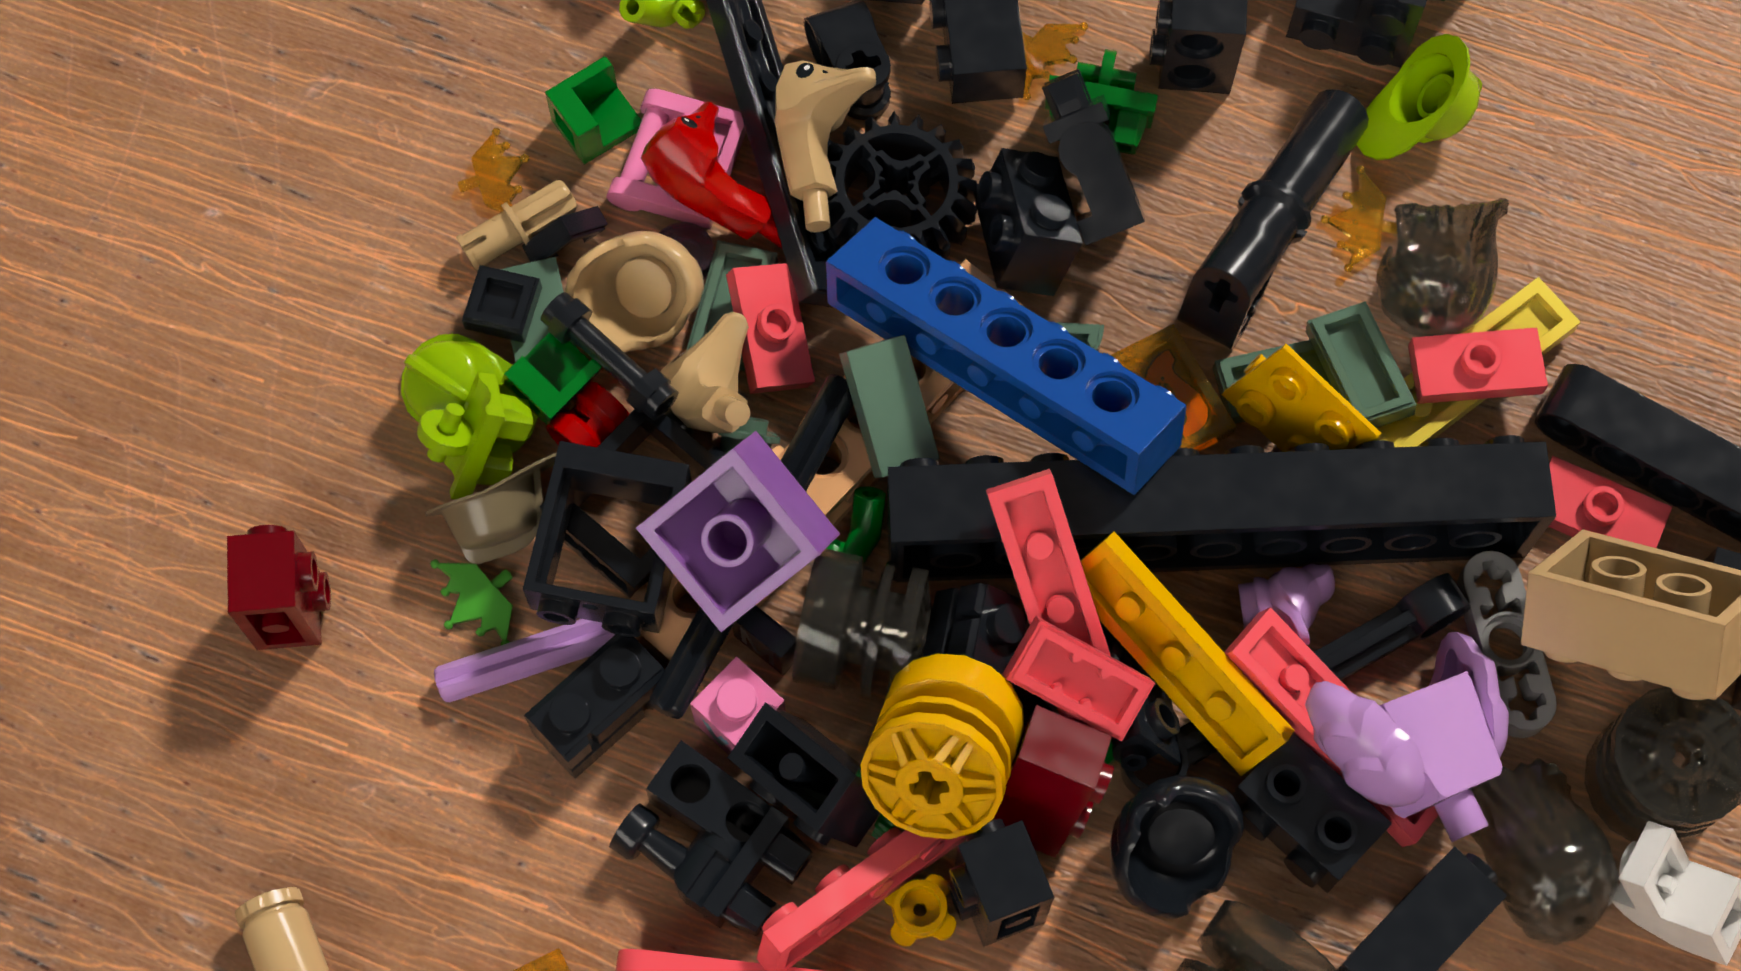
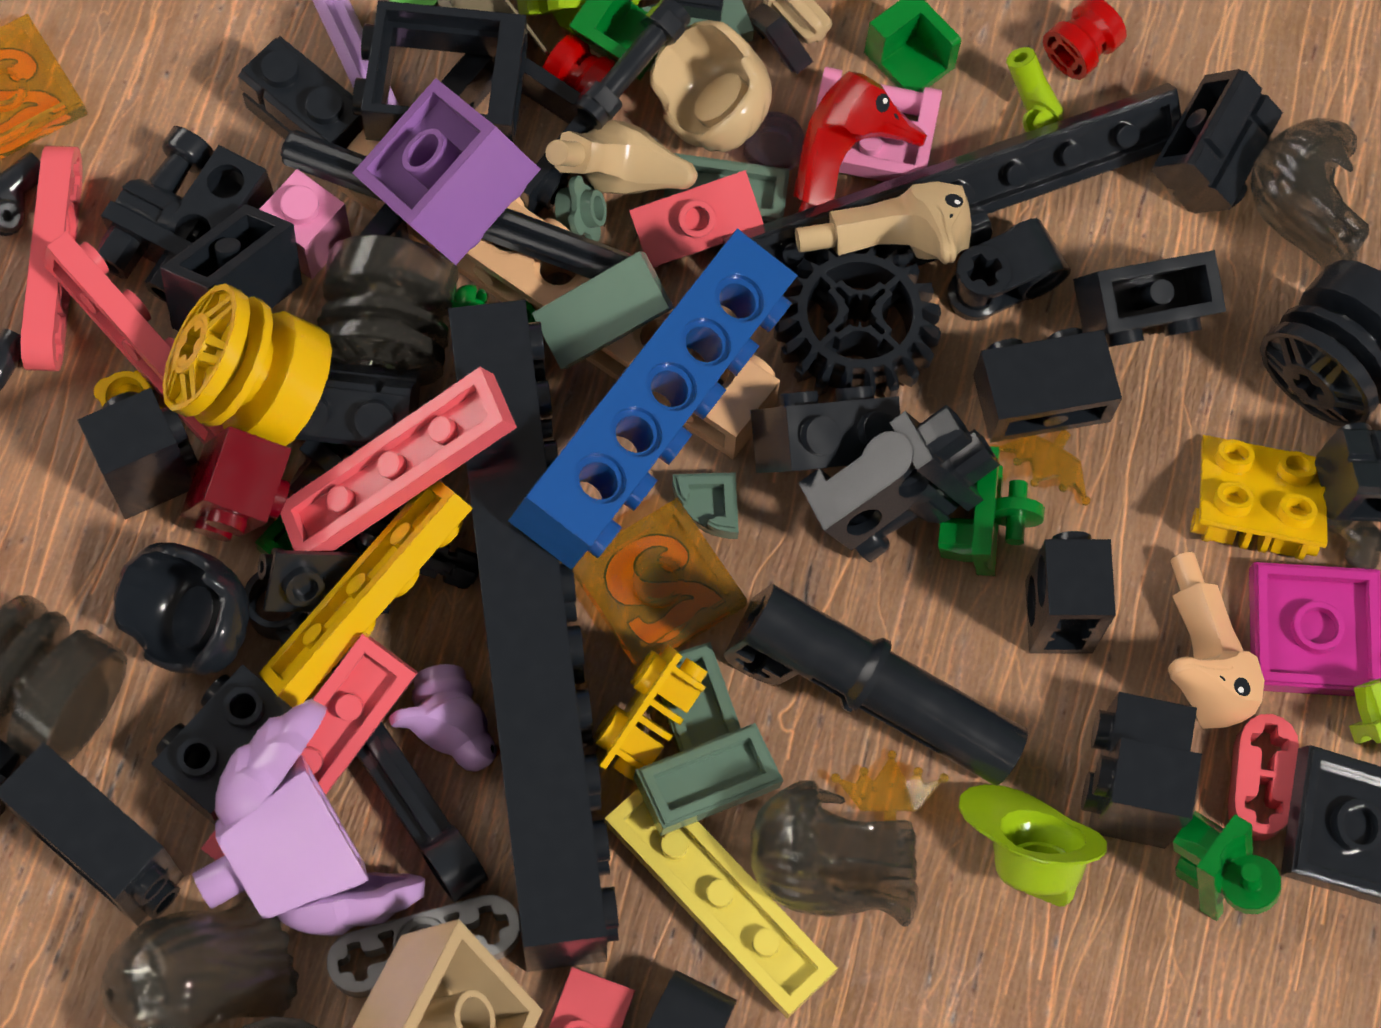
camera: 80 degrees right, 0 degrees up
coral plate [1002,616,1155,742] -> none
coral plate [1408,328,1548,404] -> none

